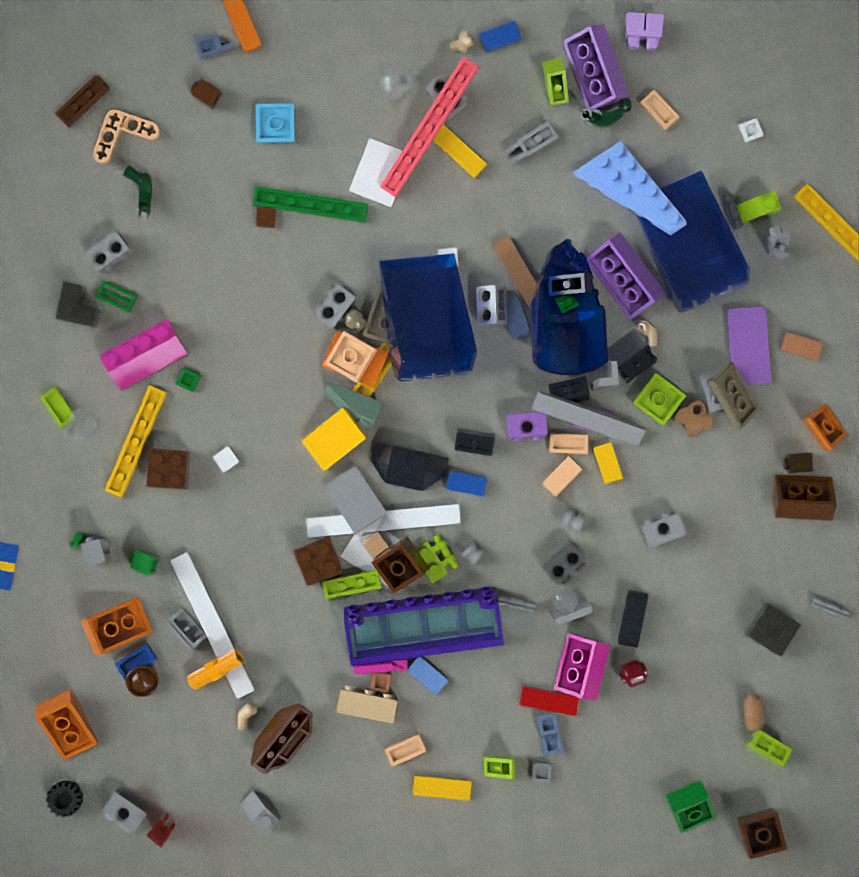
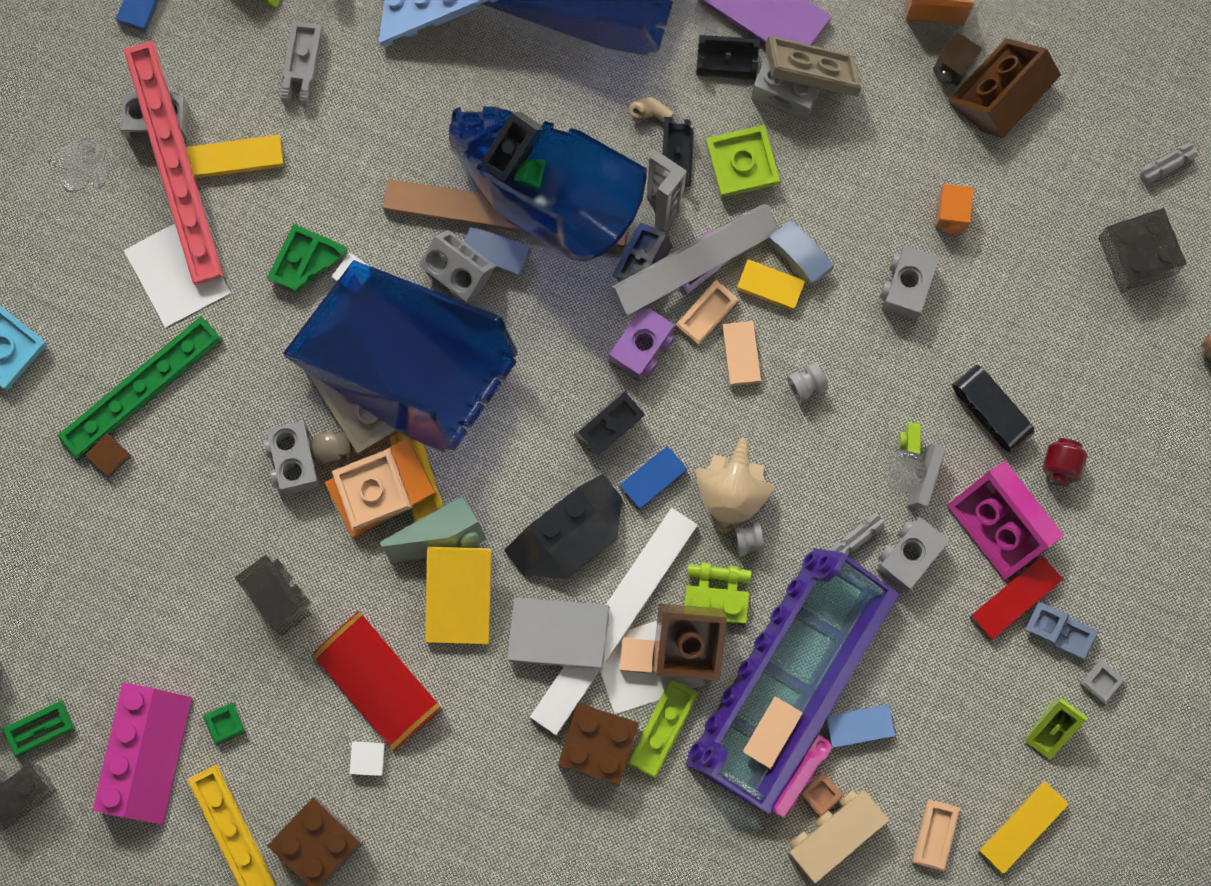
camera: 50 degrees left, 10 degrees down
tan piece [449,31,473,54] -> none
dark grey brick [542,541,586,585] -> none
medium lavender slope [585,232,666,320] -> none
medium nougat plate [674,400,713,438] -> none
none -> clear smoke brick [234,555,312,636]
none -> green wing [267,224,348,293]
none -> red slope [312,611,443,751]
none -> tan piece [695,437,774,533]
none -> black hinge [696,35,760,80]
none -> light nougat tile [742,697,802,769]
none -> sand blue slope [769,220,834,286]
none -> light grey brick [877,517,950,593]
none -> lime plate [898,423,921,460]
none -> orange brick [935,184,974,234]

